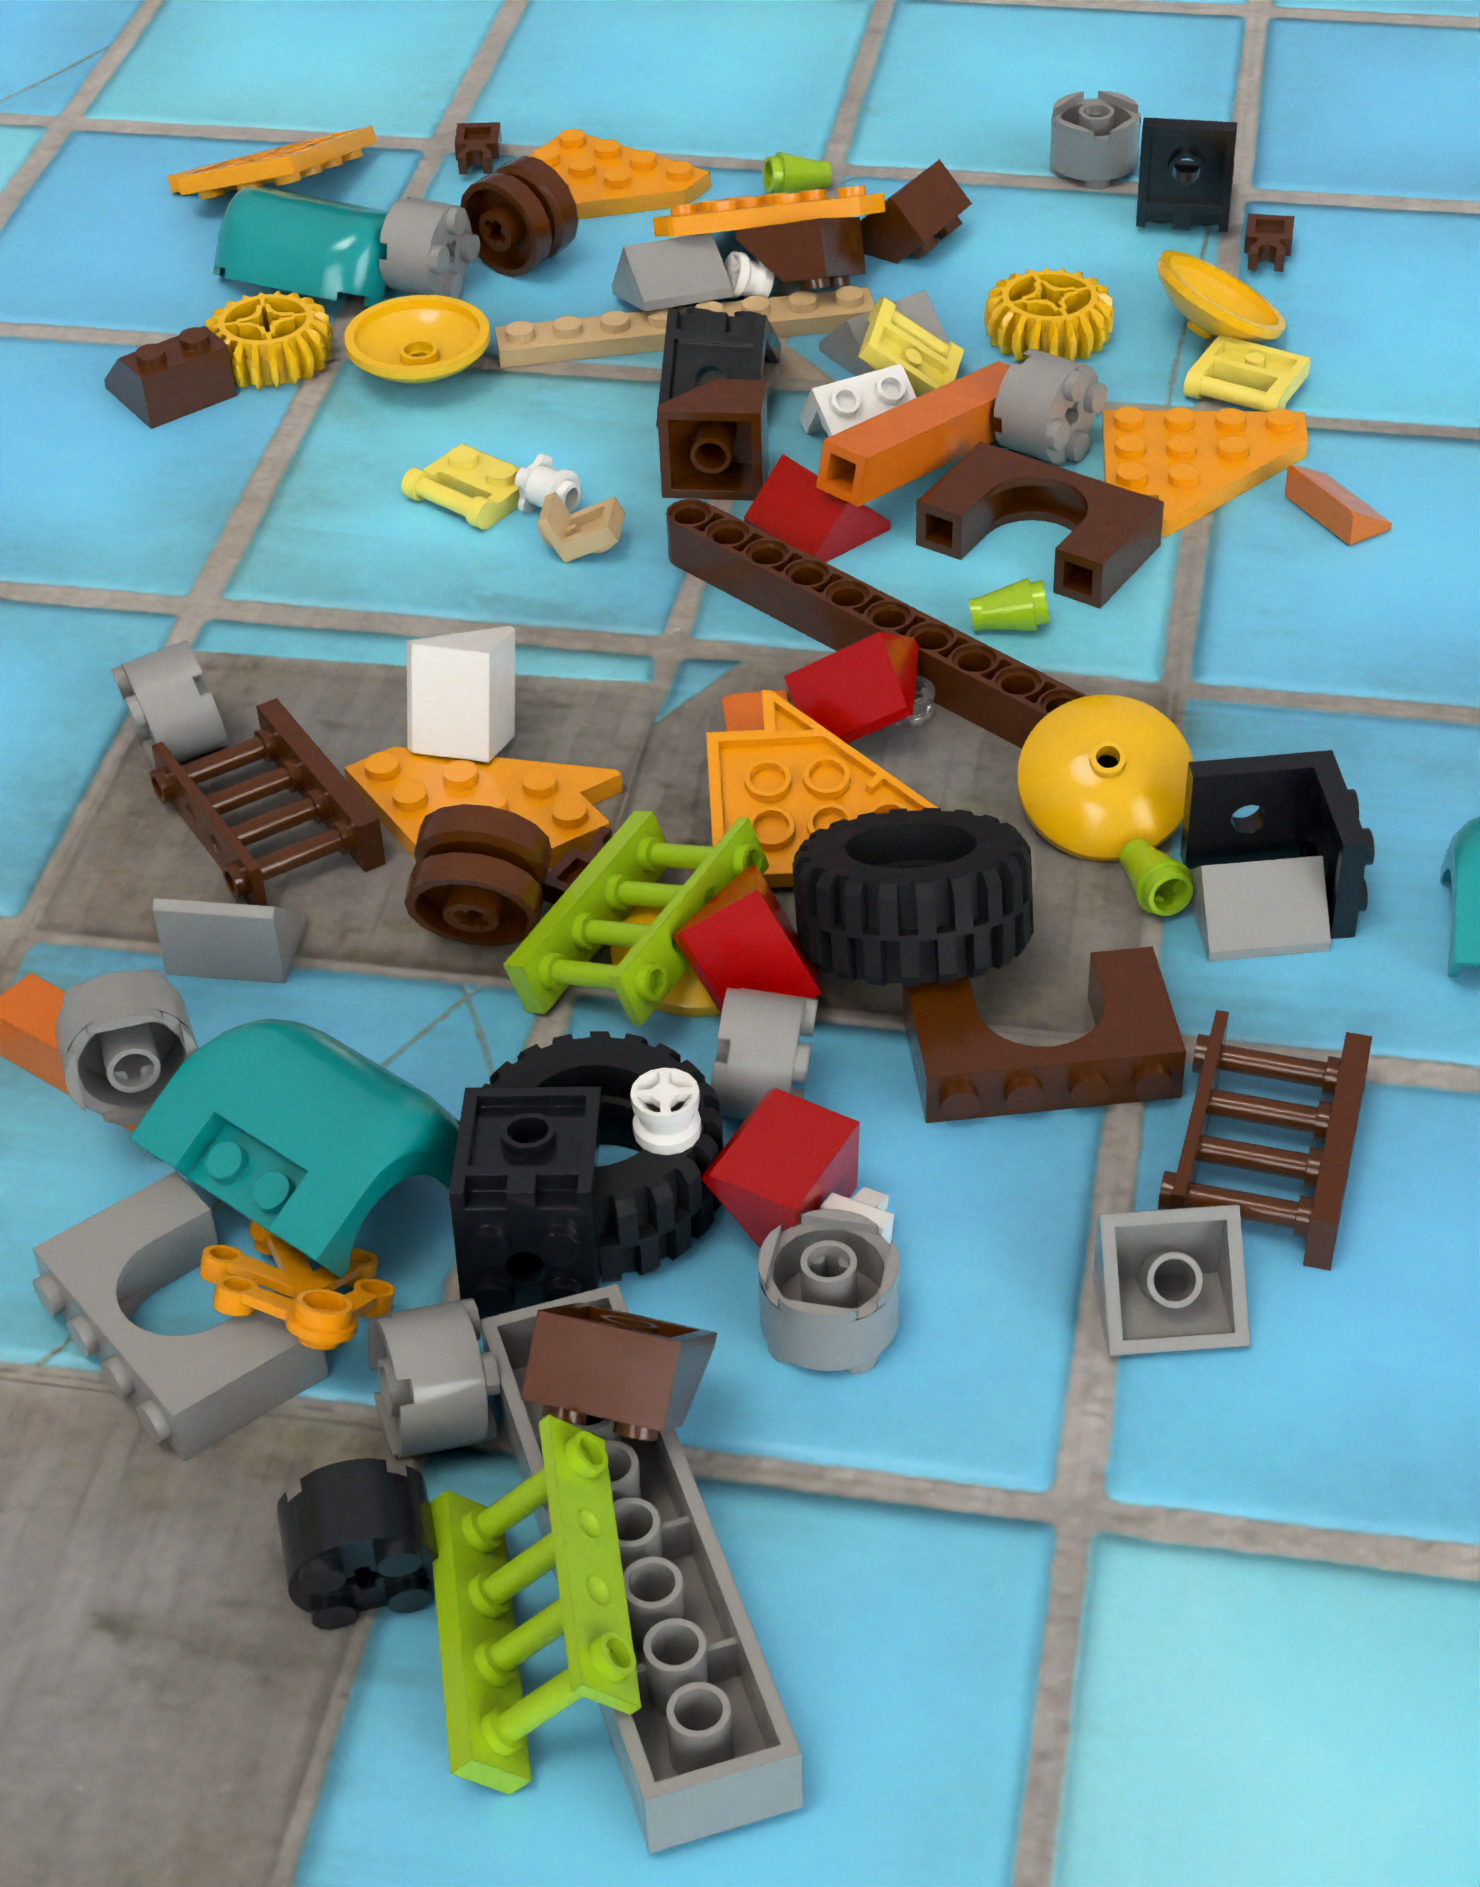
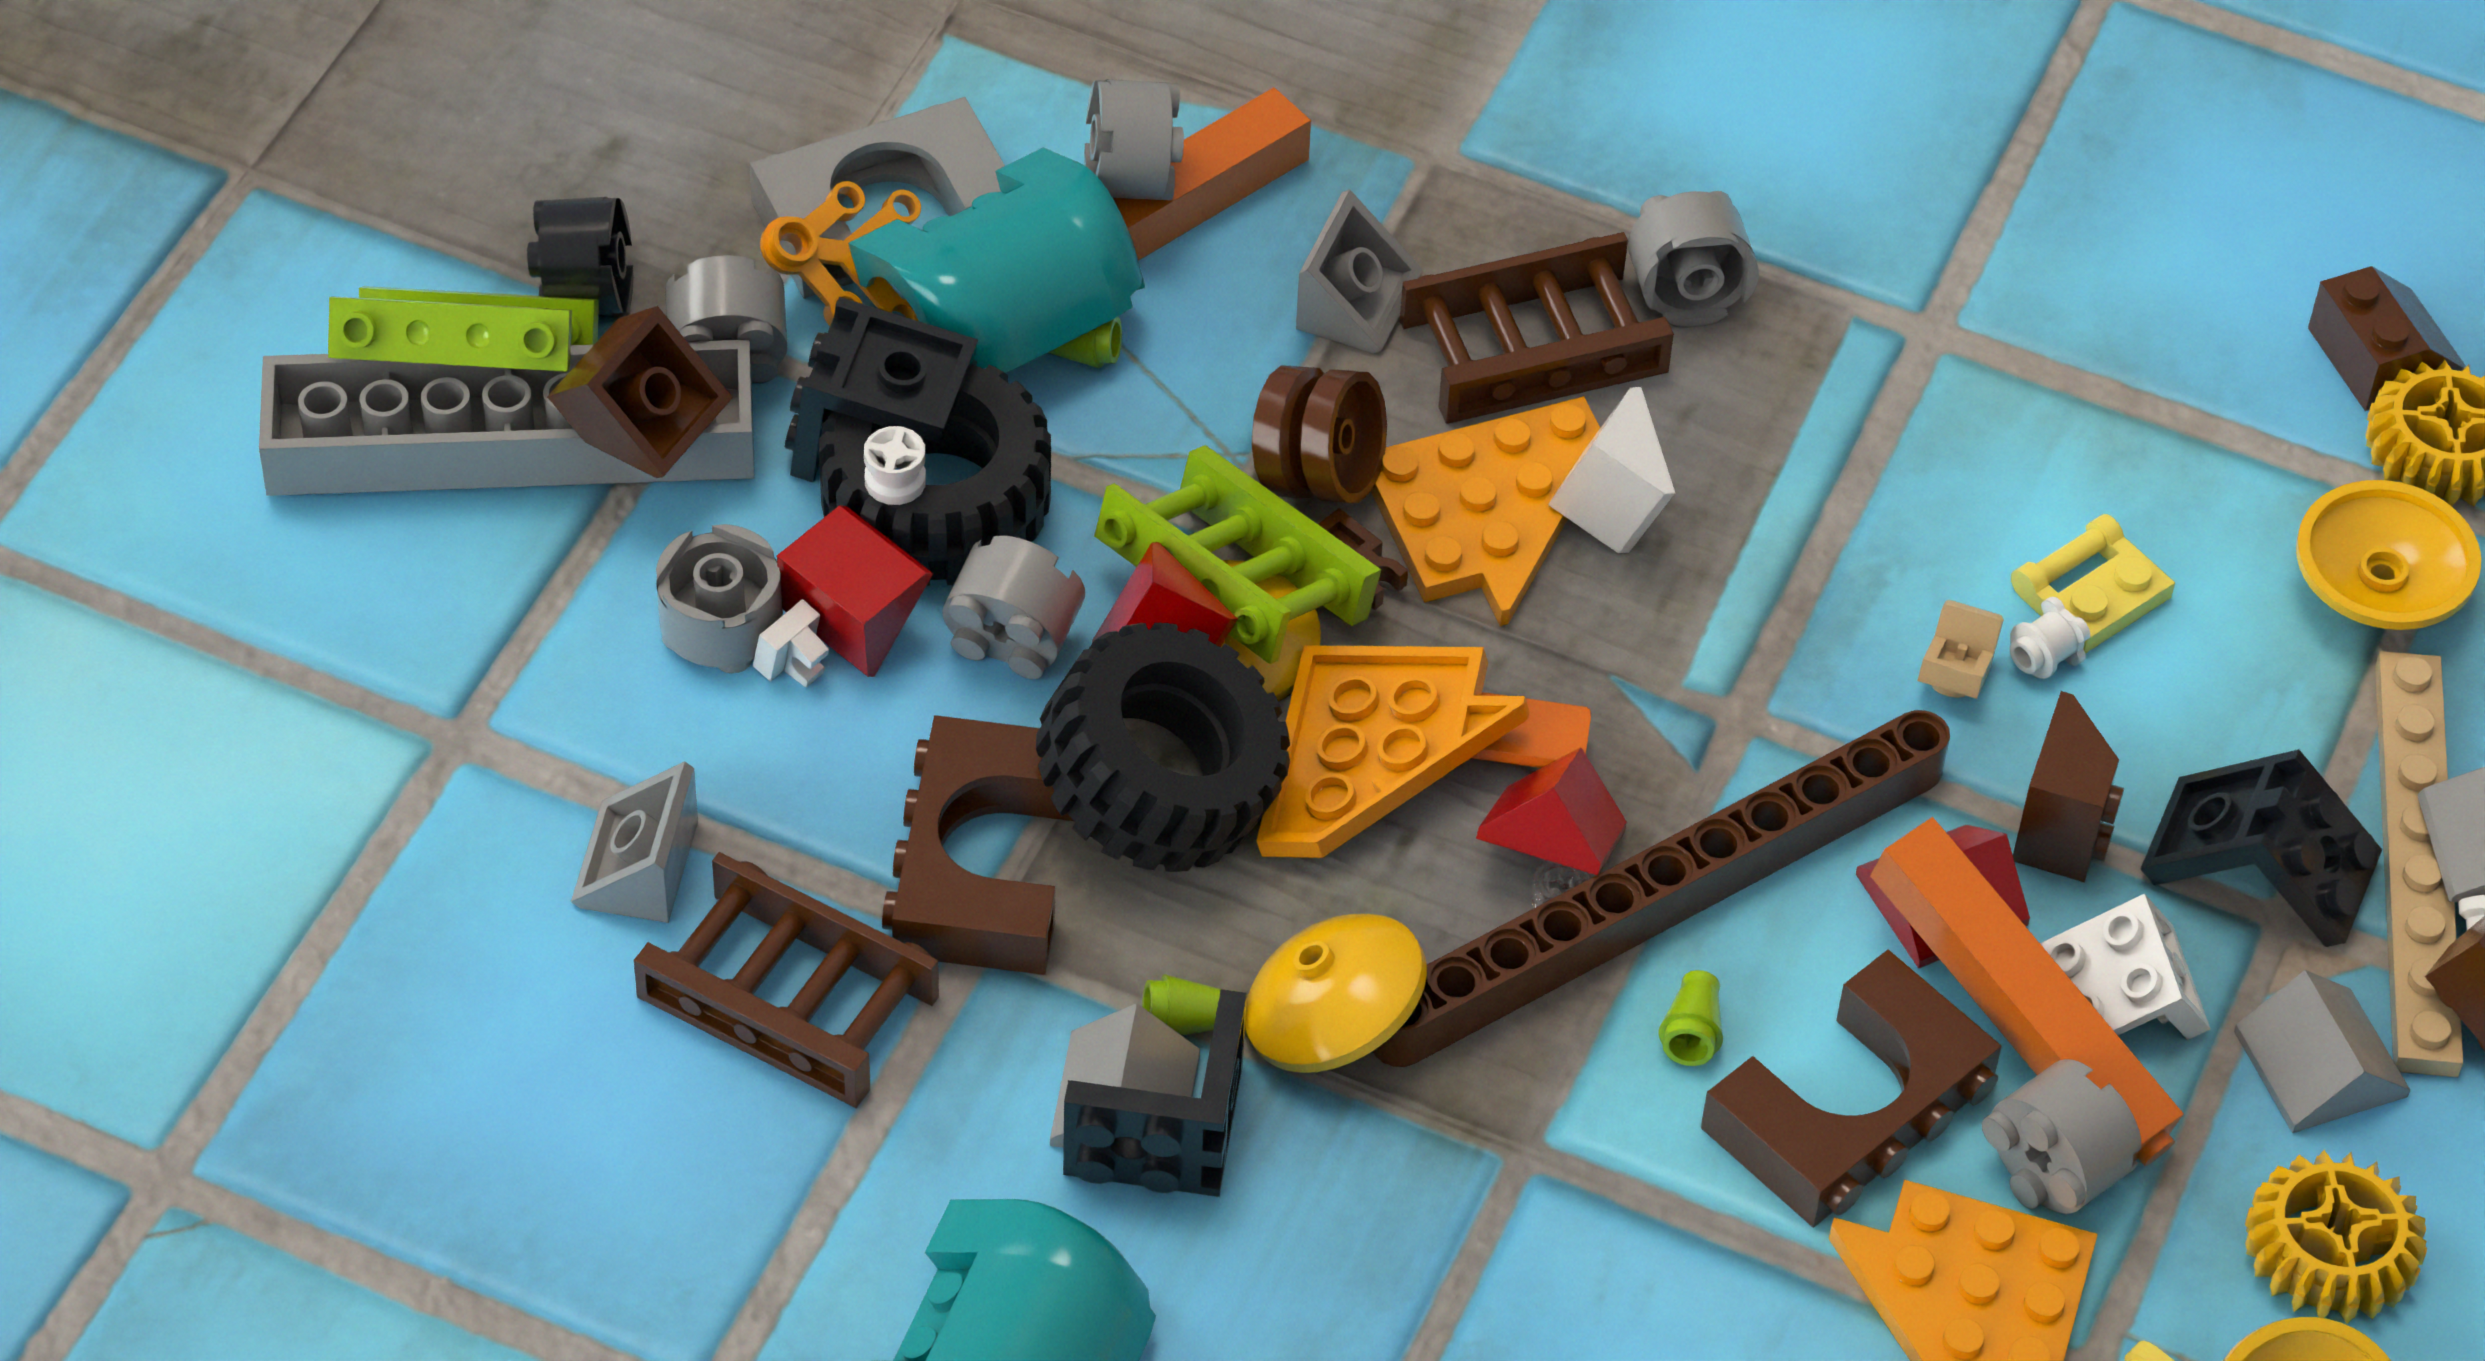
camera: 100 degrees right, 10 degrees up
light yellow plate [858,296,964,397] -> none

